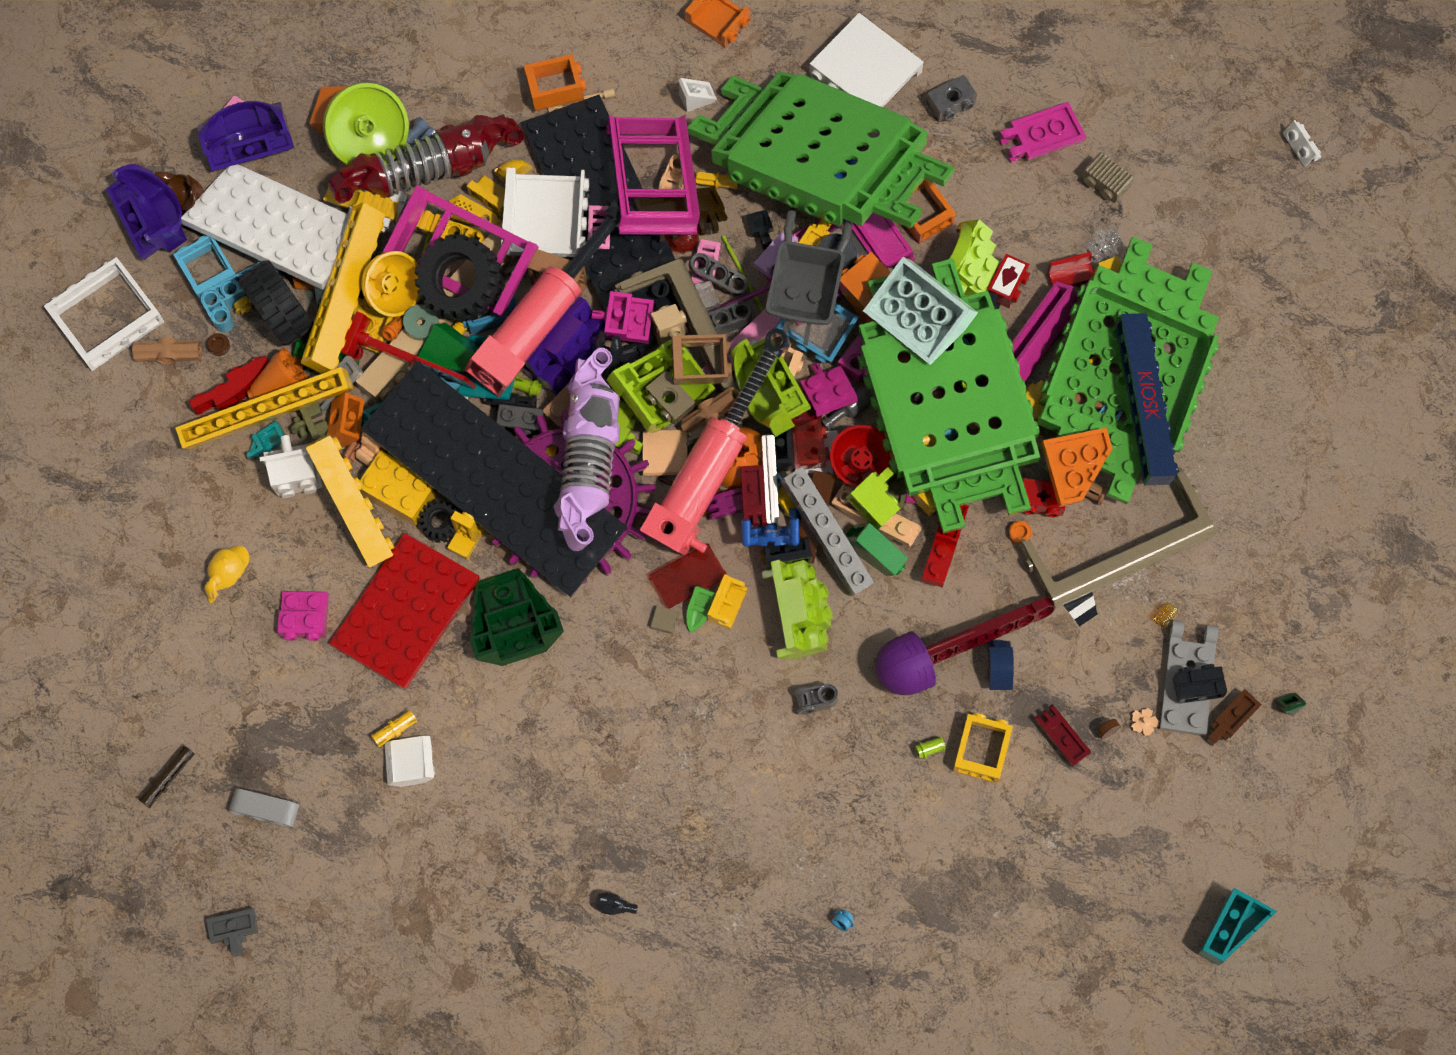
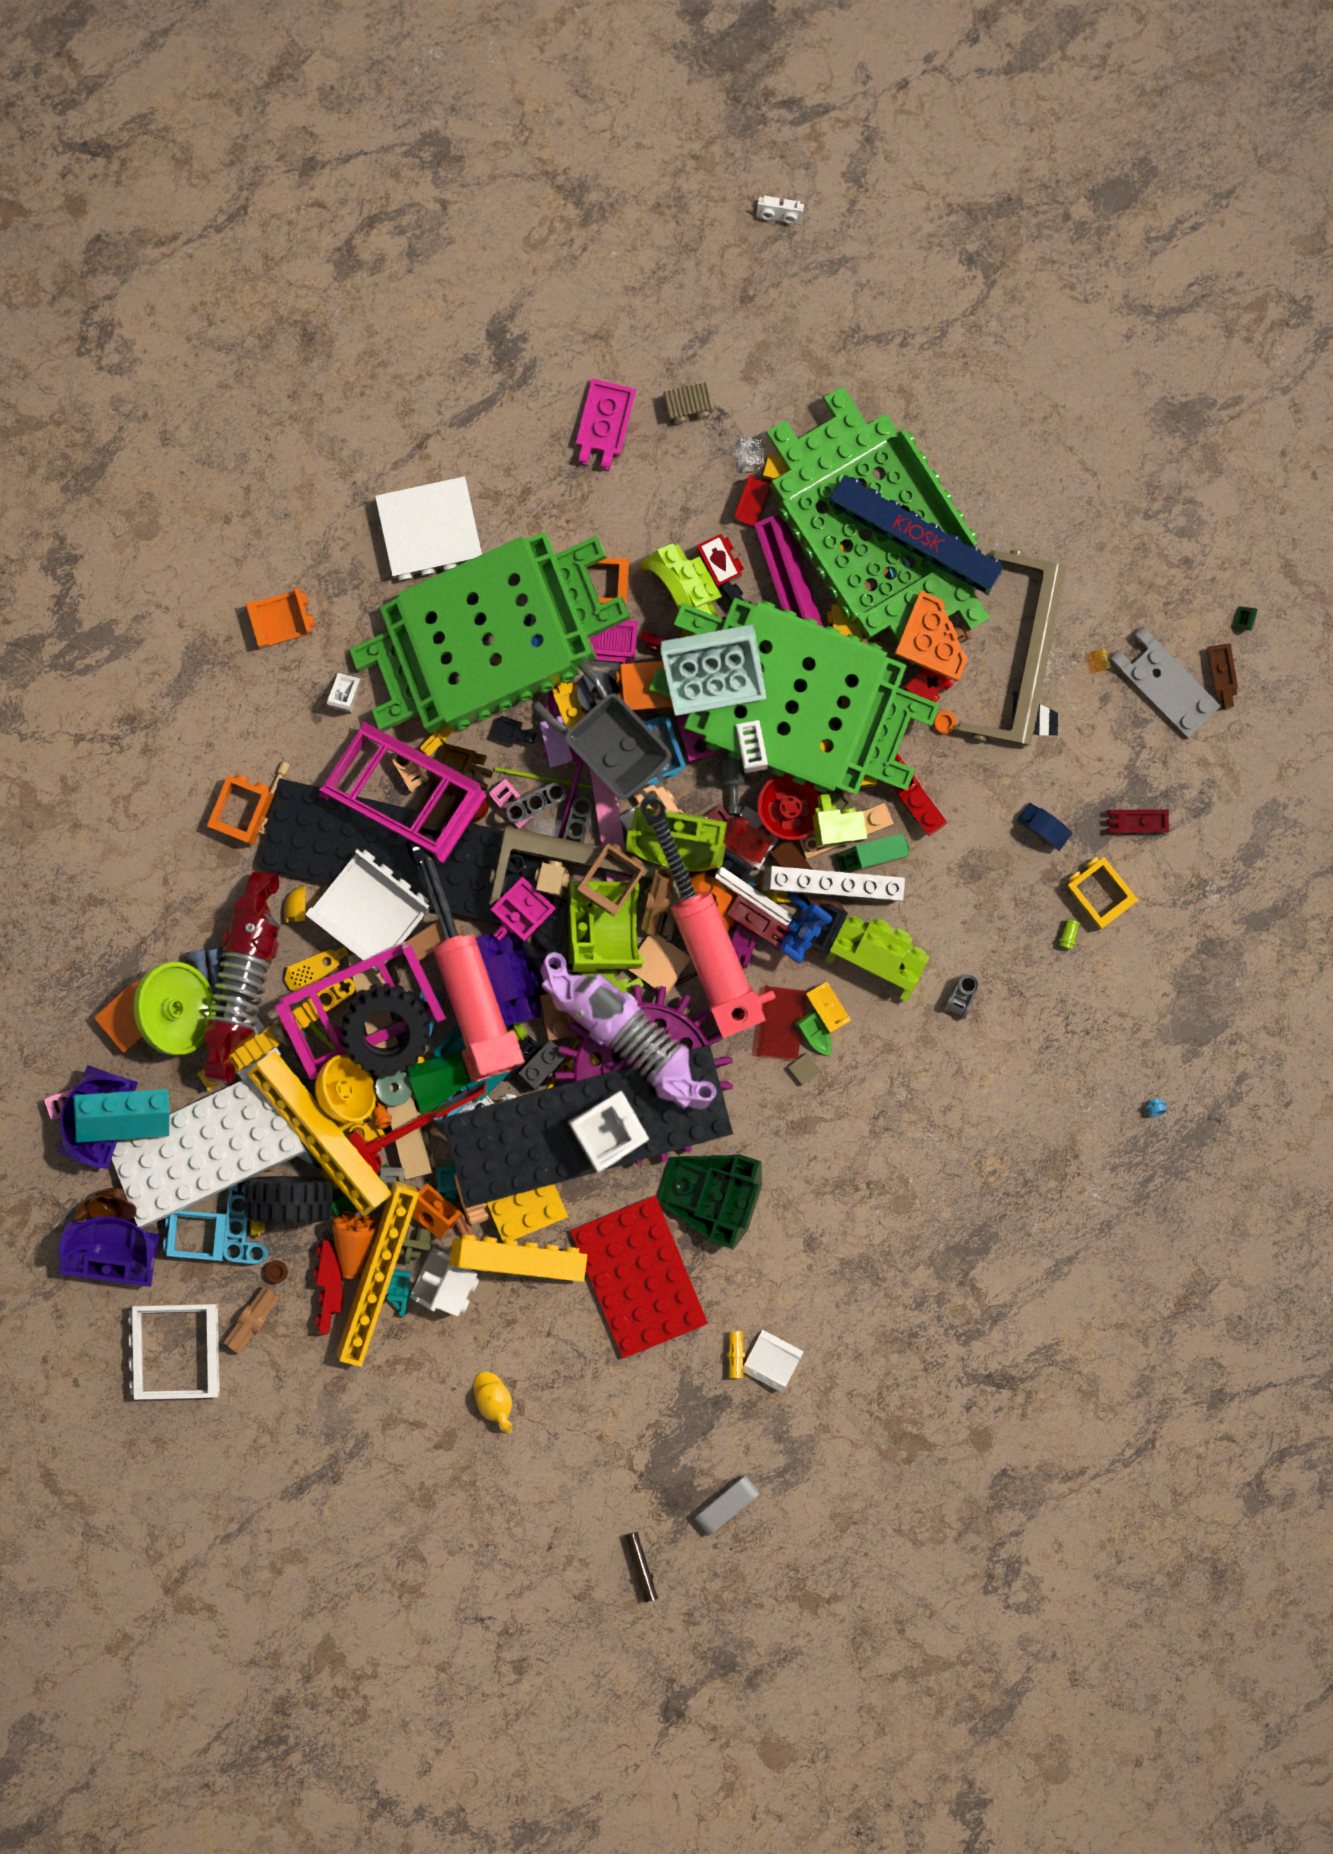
camera: 55 degrees left, 15 degrees up
dark grey hinge [206,908,258,958] -> none
dark pink plate [277,592,329,641] -> none
black tyre [419,499,458,543] -> none
yellow bracket [447,511,485,560] -> none
yellow panel [467,175,505,218] -> none
bright pink slope [588,205,610,250] -> none
black piece [595,892,638,915] -> none
dark tan brick [645,370,695,425] -> none
dark pink plate [800,363,858,417] -> none
piece [875,597,1055,695] -> none
flat silver brick [926,75,977,122] -> none
reddish brown tile [1097,719,1121,739] -> none
light nougat plant [1131,708,1159,736] -> none
black brick [1173,664,1227,704] -> none
none -> teal slope [73,1089,170,1143]
none -> white piece [568,1091,649,1172]
none -> white slope [736,720,768,773]

